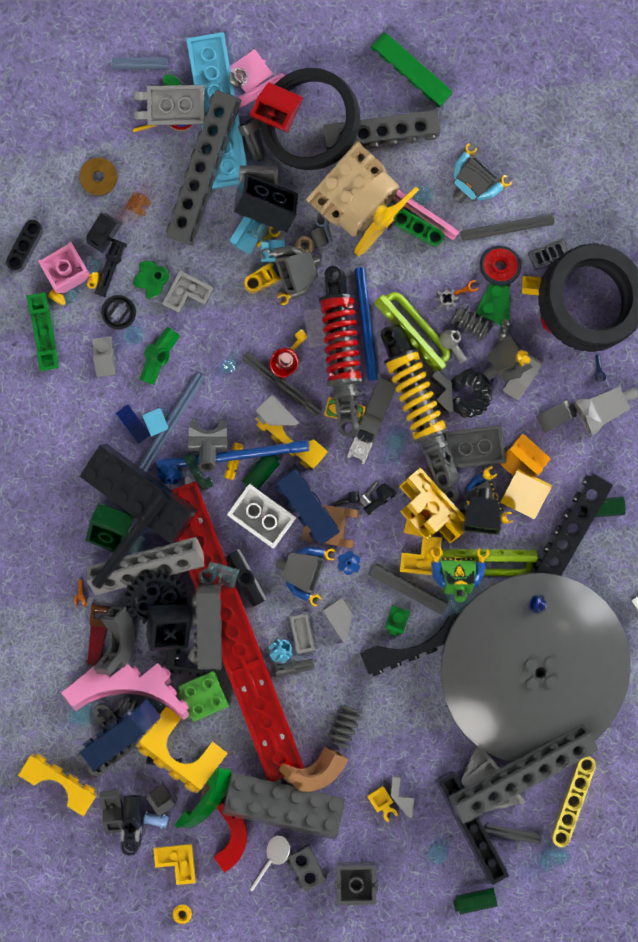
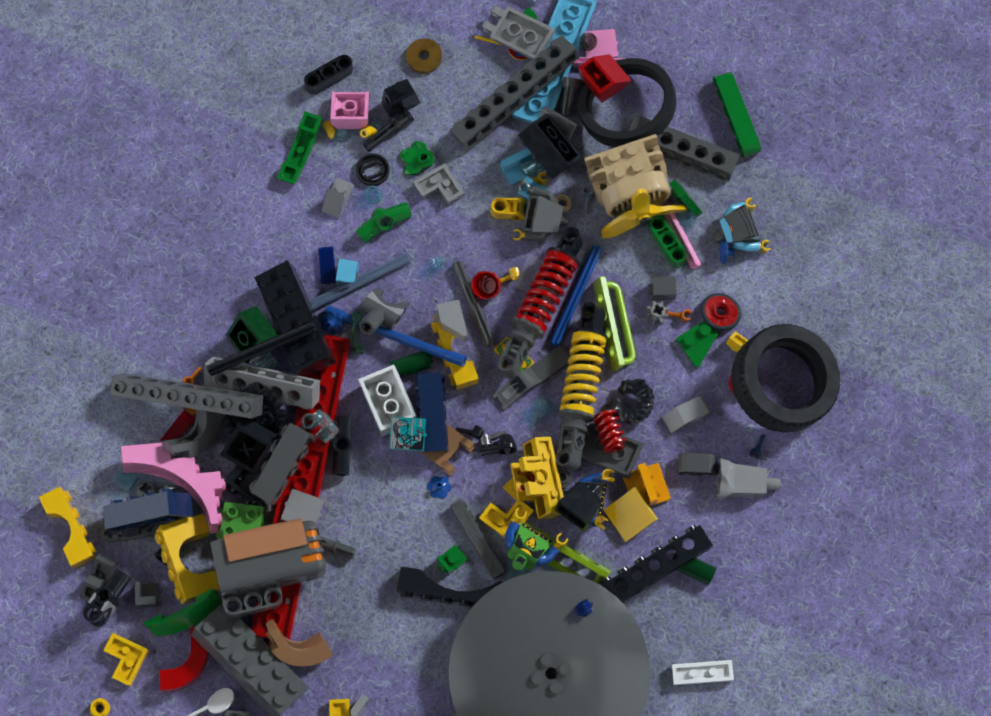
camera: 30 degrees right, 15 degrees down
clear orange tile [125,192,152,216] -> none
light blue pin [144,812,169,829] -> none
yellow axle [224,442,243,480] -> none
medium azure gear [268,639,293,664] -> none
dark grey torso [276,546,336,606] -> none
light grey tile [289,613,315,654] -> none
dark grey hinge [310,227,328,248] -> none
light grey slope [322,597,353,643] -> none
dark grey piece [328,705,364,749] -> none
dark grey slope [429,370,453,414] -> none
light grey bar [440,329,468,364] -> none
dark grey piece [451,303,494,342] -> none
dark grey axle [460,214,554,241] -> none
dark grey torso [483,319,532,381] -> none
black slope [528,238,568,271] -> none
none -> dark grey brick [110,373,263,418]
none -> dark grey piece [210,518,326,618]
none -> light grey piece [281,489,325,523]
none -> piece [389,417,427,451]
none -> red piece [594,410,626,453]
none -> dark grey brick [648,276,677,301]
none -> green wing [669,179,703,217]
none -> blue plant [719,240,735,264]

